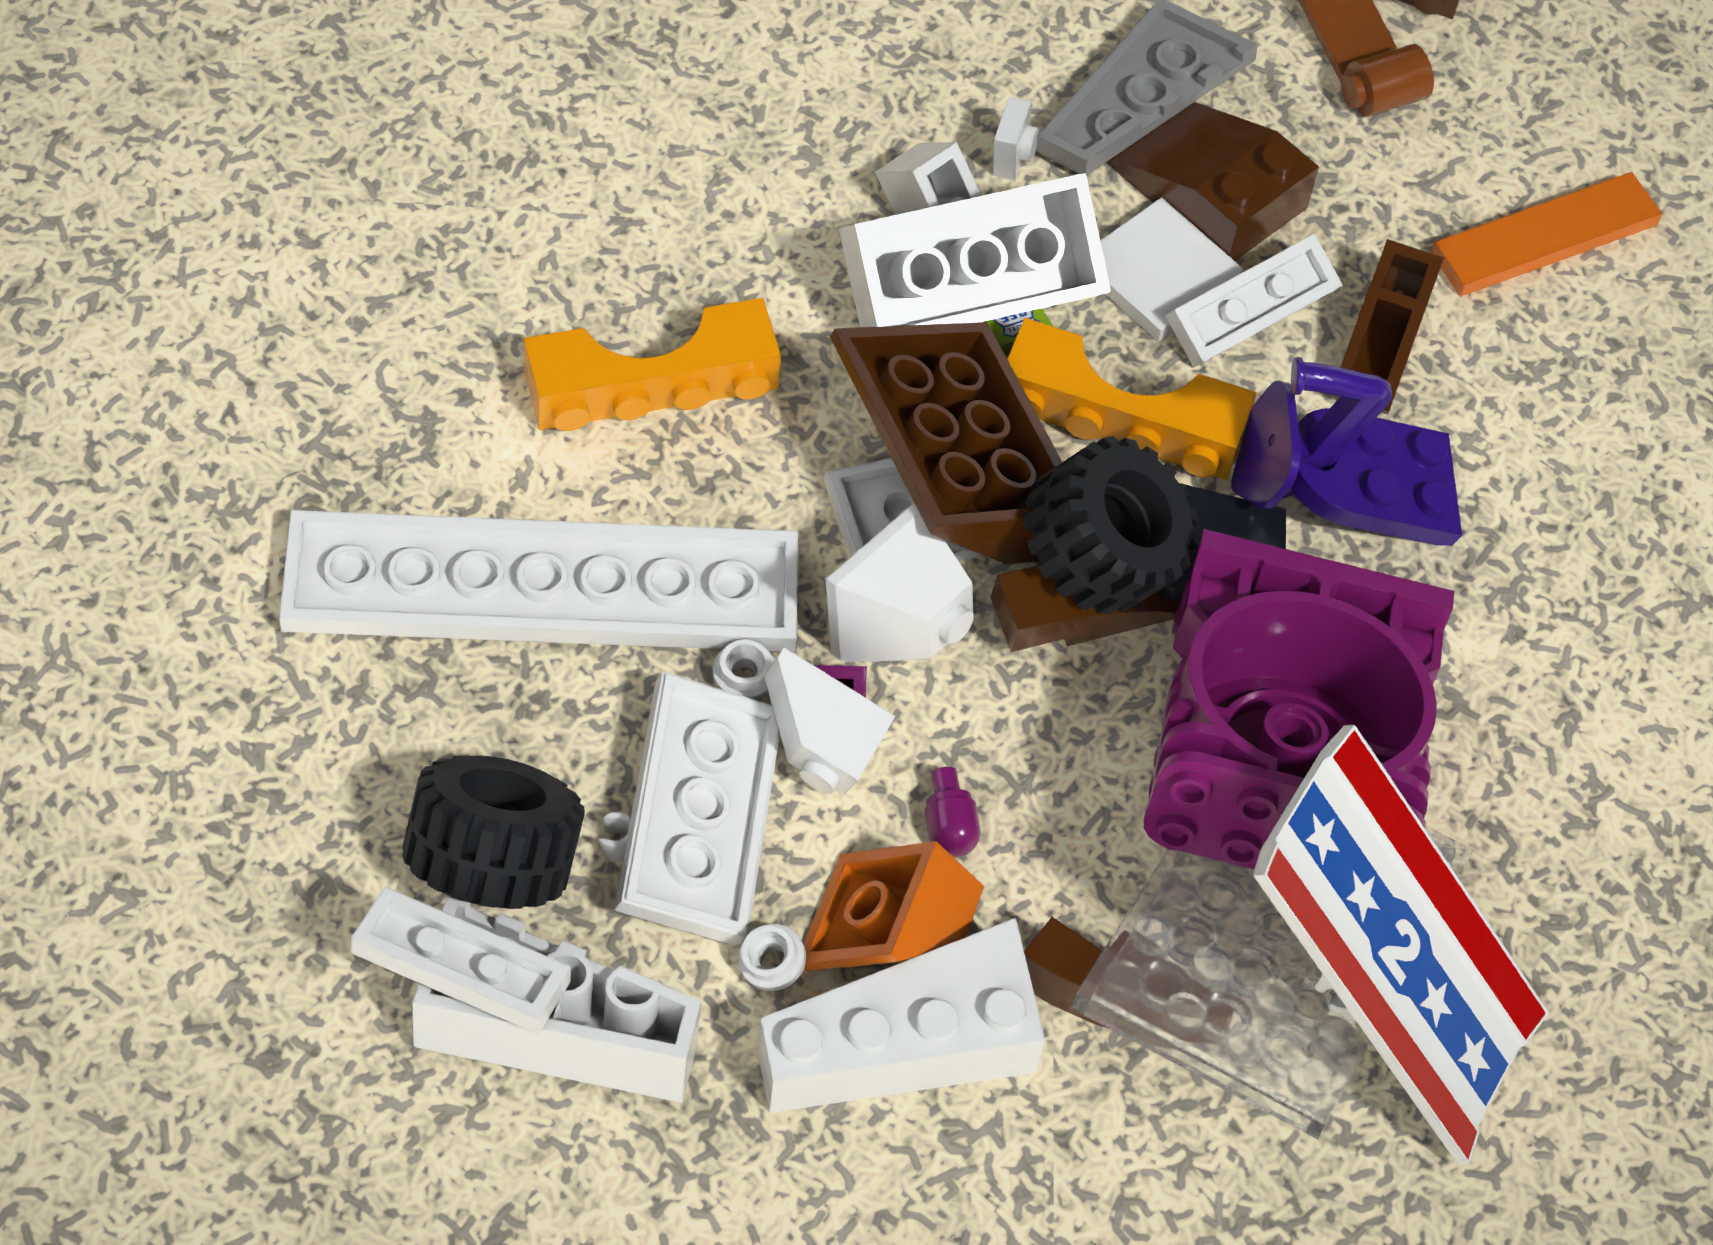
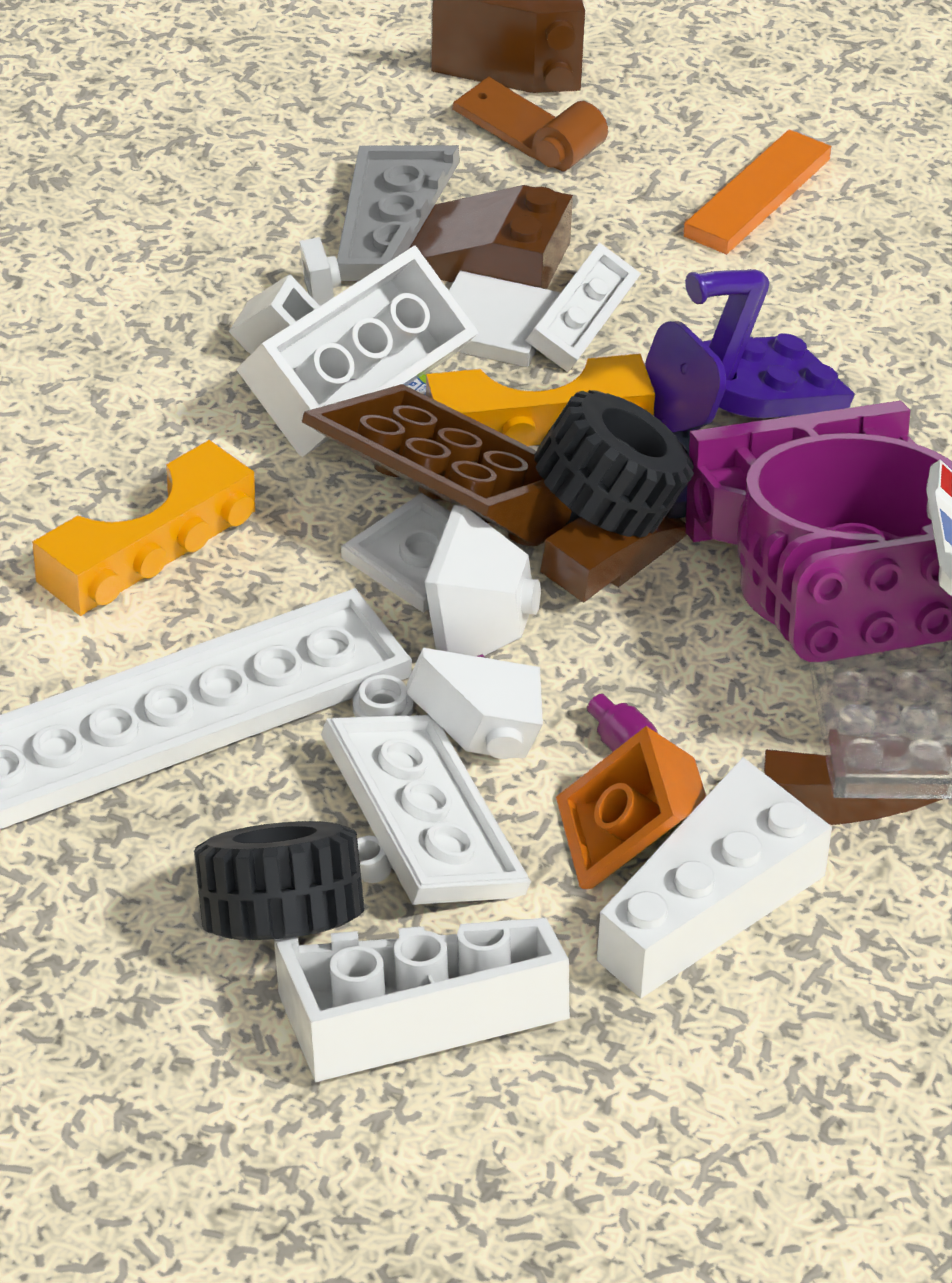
camera: 25 degrees left, 15 degrees down
white plate [351,887,571,1034] -> none
white plate [738,924,806,991] -> none
reddish brown slope [1331,239,1444,415] -> none

